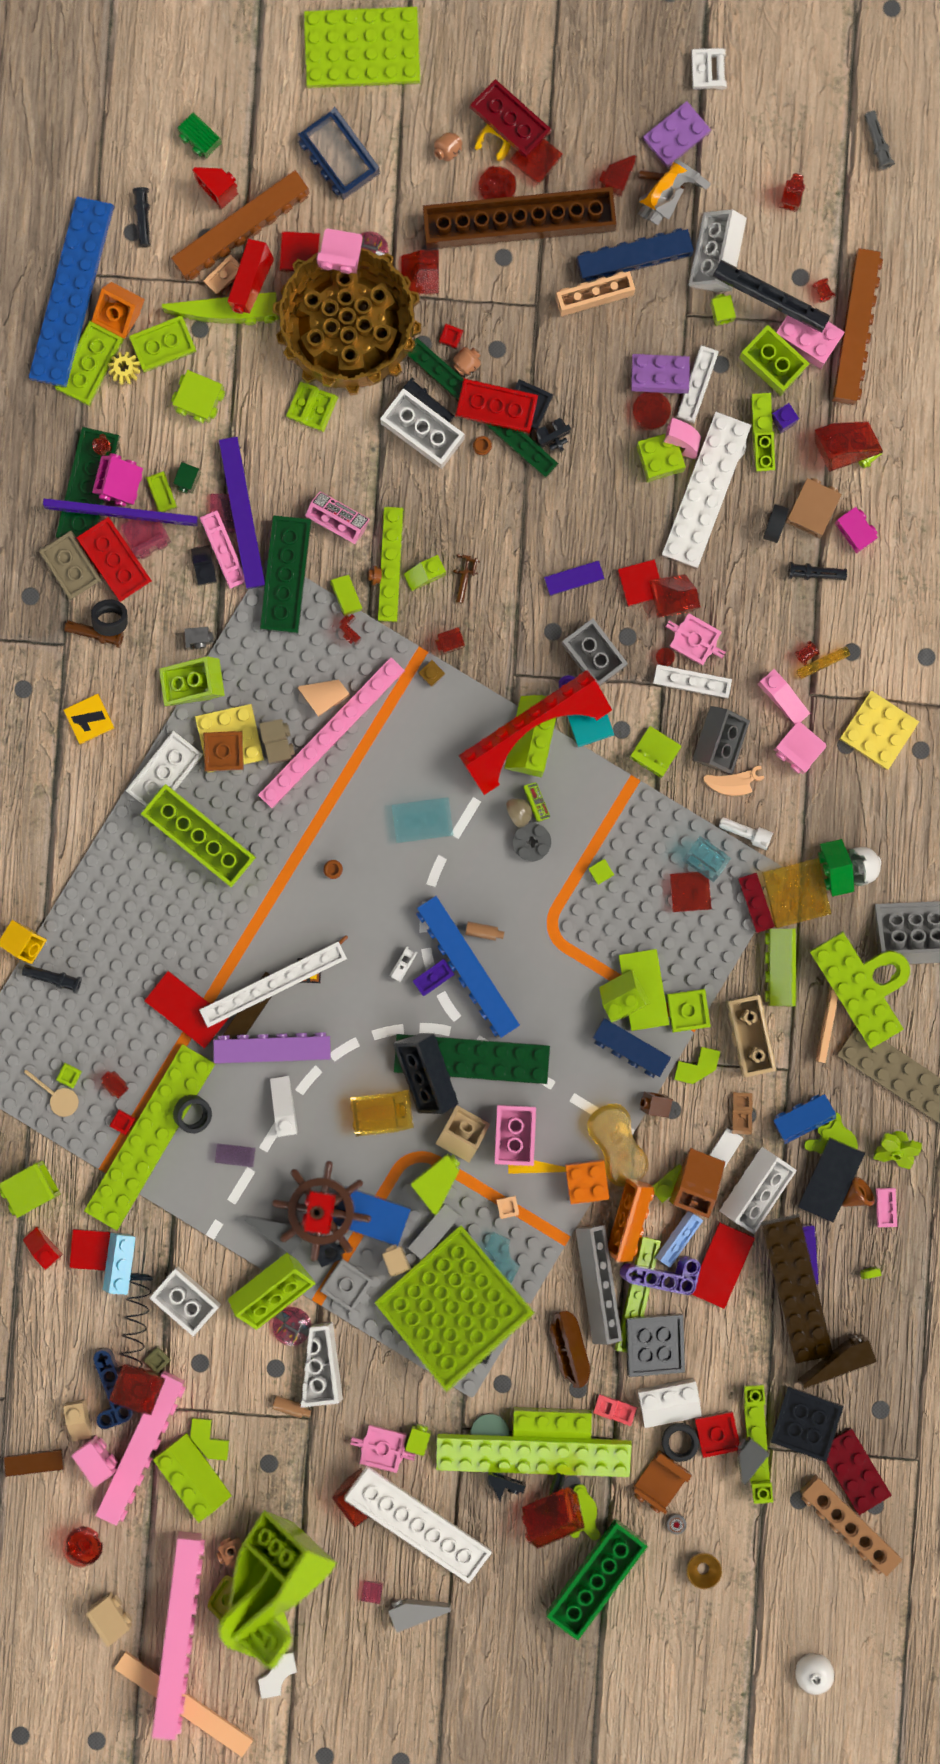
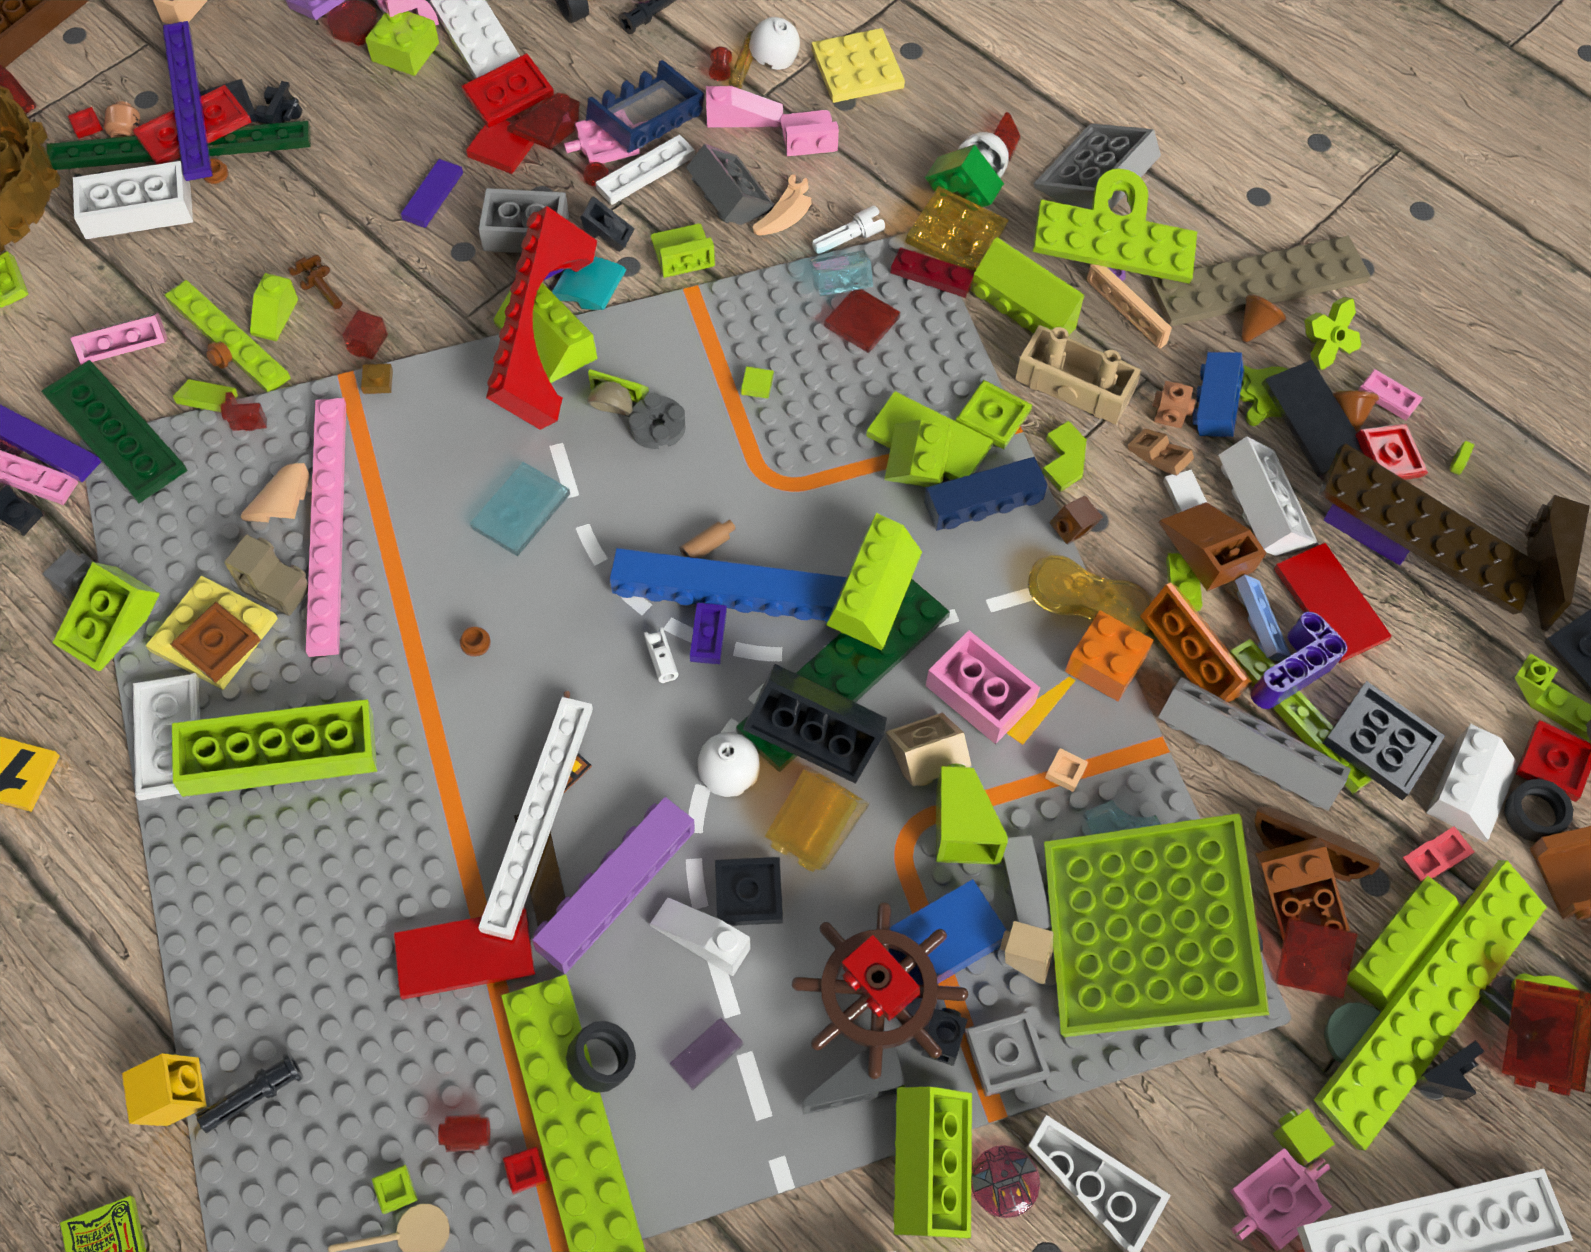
camera: 50 degrees left, 25 degrees down
none -> dark purple tile [163,21,213,181]
none -> red tile [461,53,554,128]
none -> black slope [580,196,635,252]
none -> dark blue window [586,60,704,154]
none -> white cylinder [697,732,760,797]
none -> black plate [715,857,783,926]
none -> white cylinder [749,17,800,70]
none -> lime slope [826,513,922,650]
none -> clear red slope [994,112,1021,161]
none -> nougat brick [1153,381,1196,428]
none -> dark orange hat [1241,294,1286,342]
none -> dark orange slope [1255,837,1352,956]
none -> clear red tile [1275,918,1357,998]
none -> tile [1355,424,1428,480]

